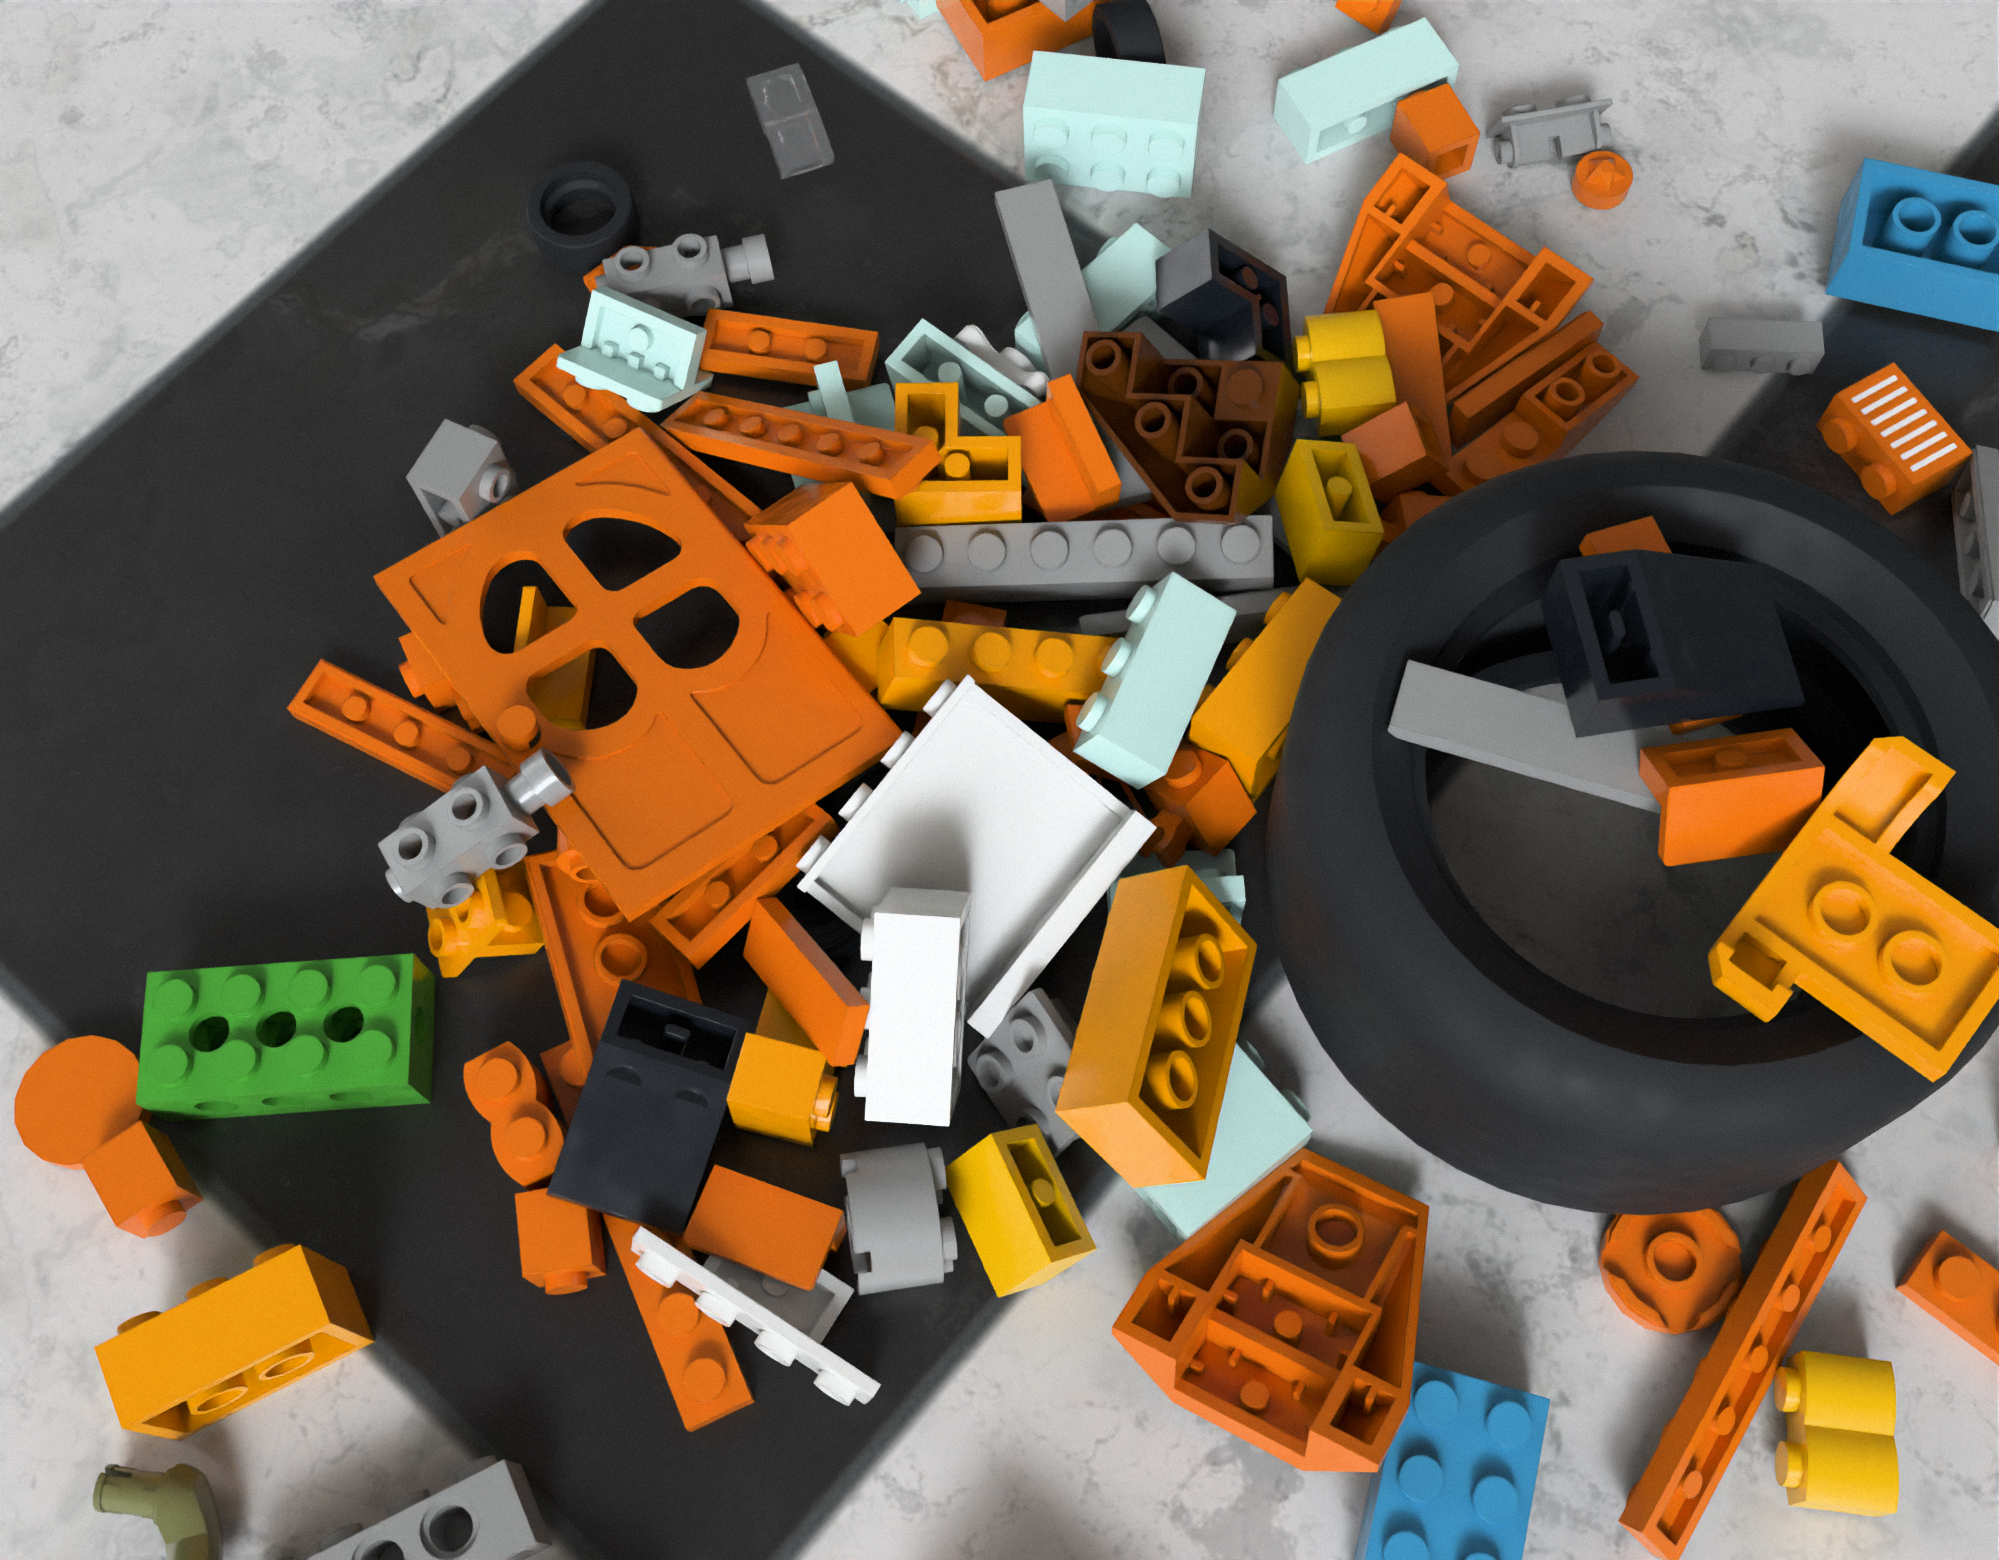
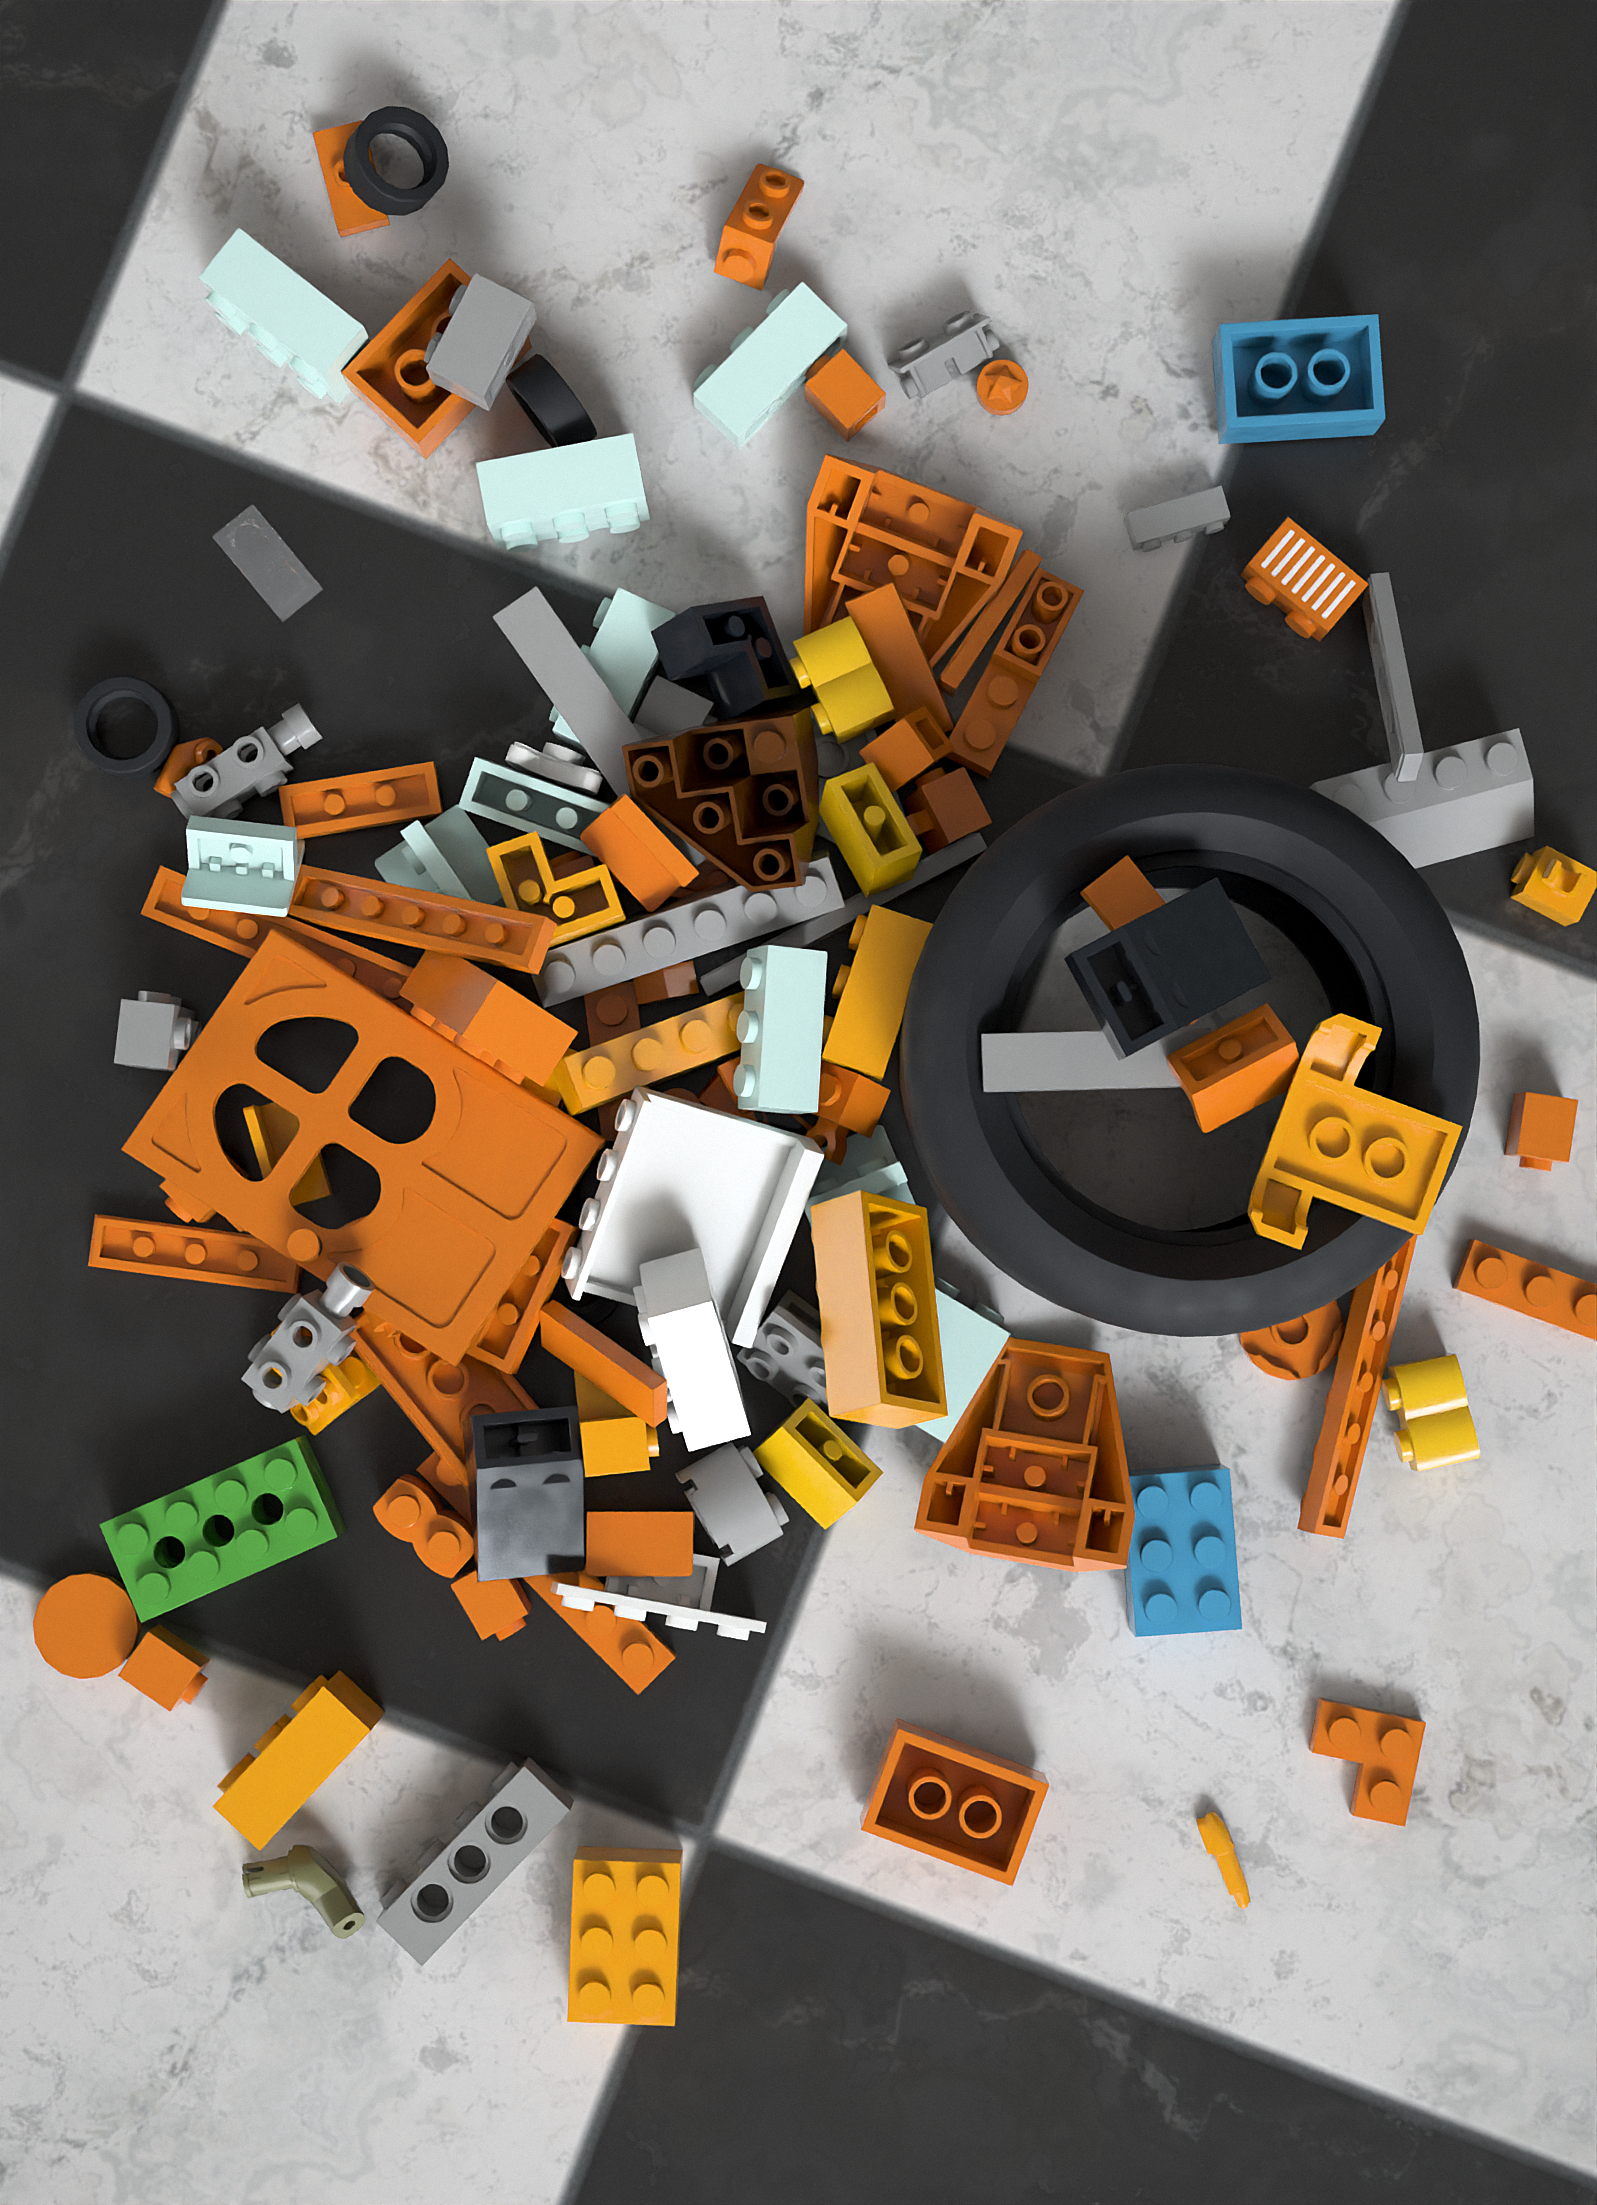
camera: 25 degrees left, 20 degrees up
none -> orange piece [633,961,699,1005]

